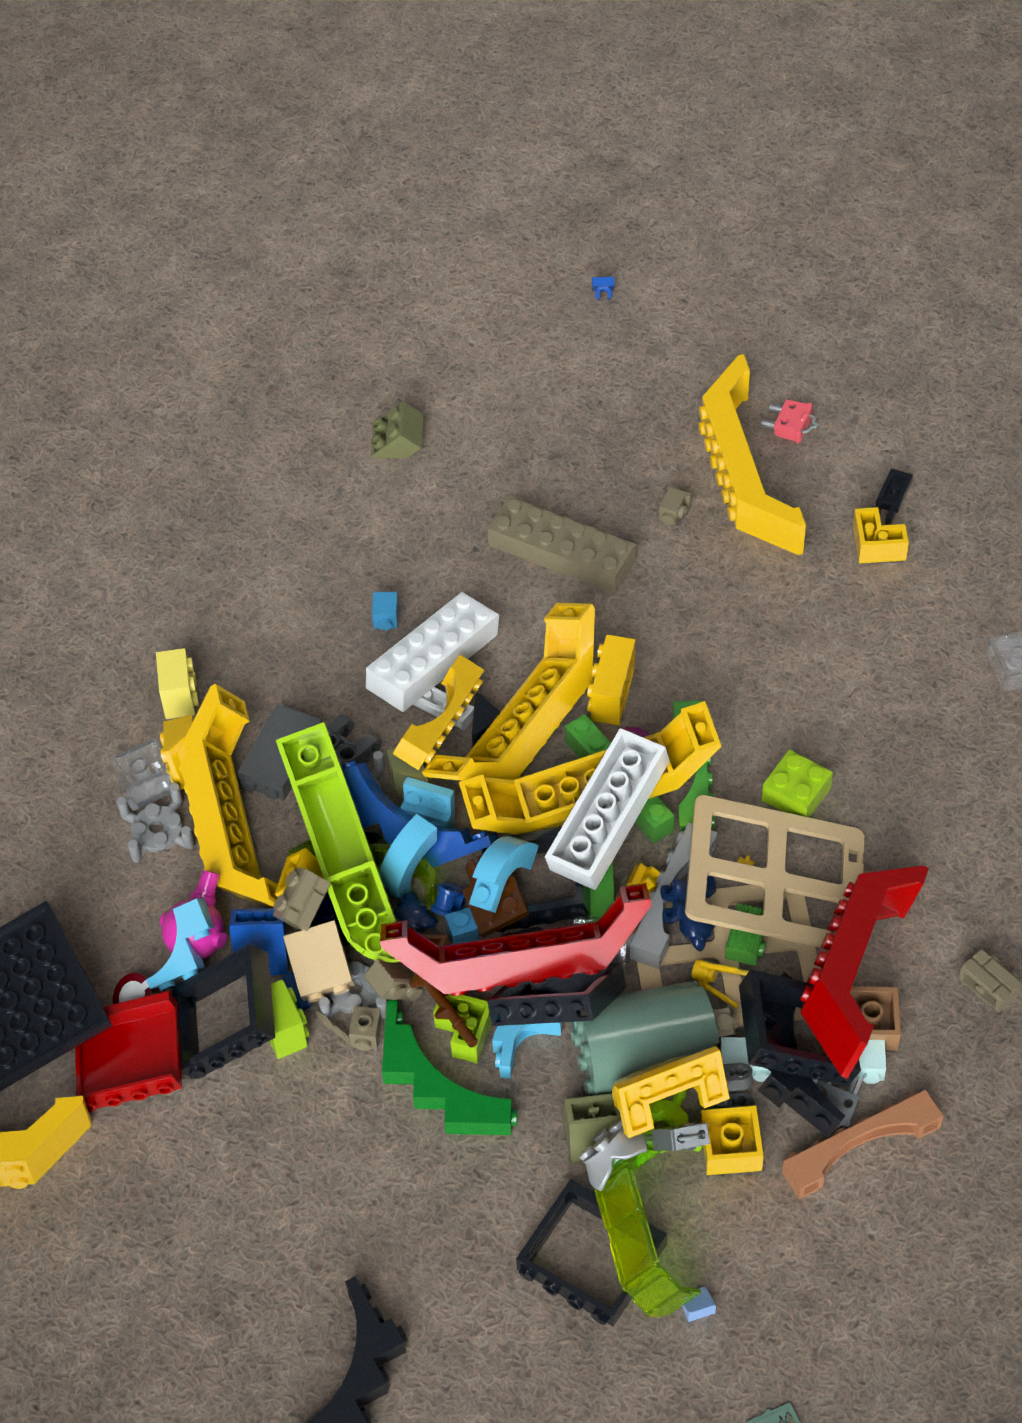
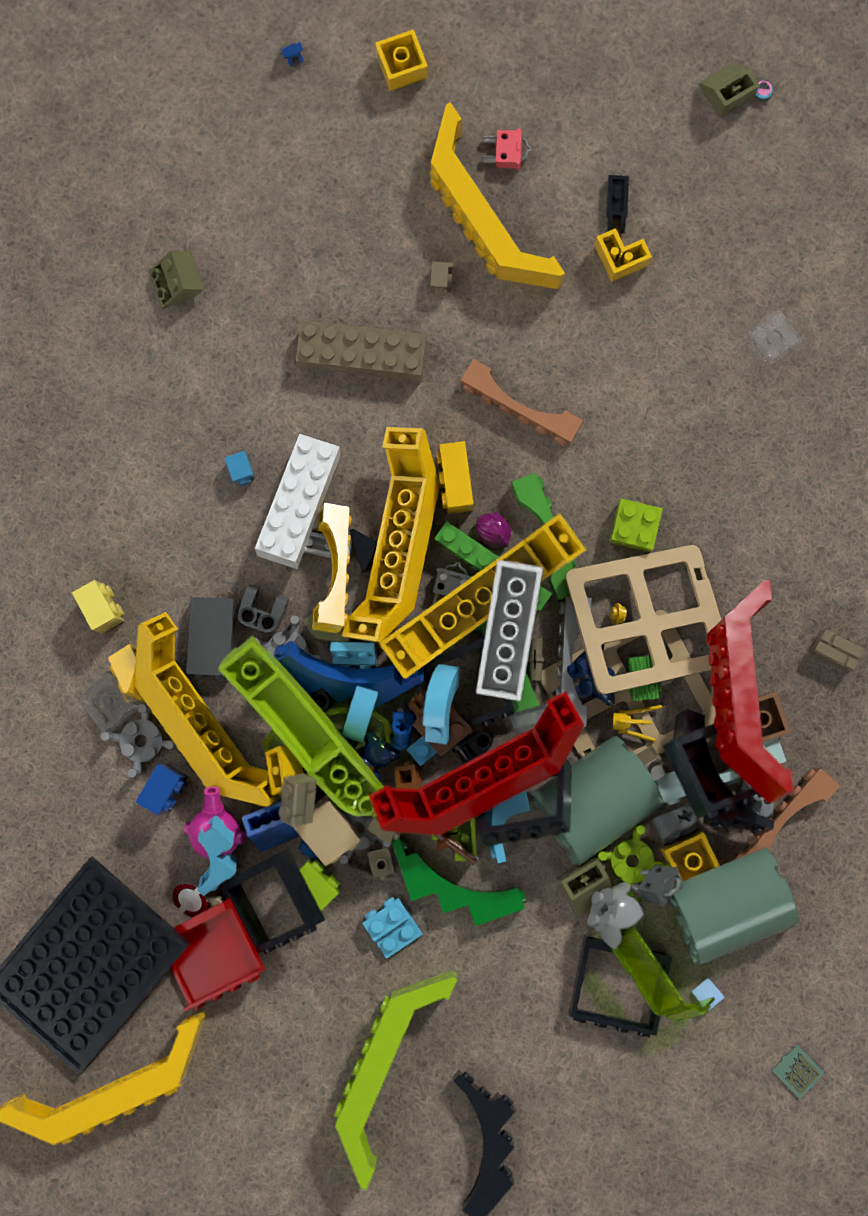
camera: 20 degrees left, 30 degrees up
yellow windscreen [612,1046,730,1138] -> none
yellow tile [626,863,660,895] -> none
none -> blue brick [135,763,188,815]
none -> lime slope [334,970,457,1191]
none -> medium azure plate [362,897,423,959]
none -> yellow brick [375,29,428,91]
none -> nougat arch [461,359,583,446]
none -> sand green cylinder [669,848,799,965]

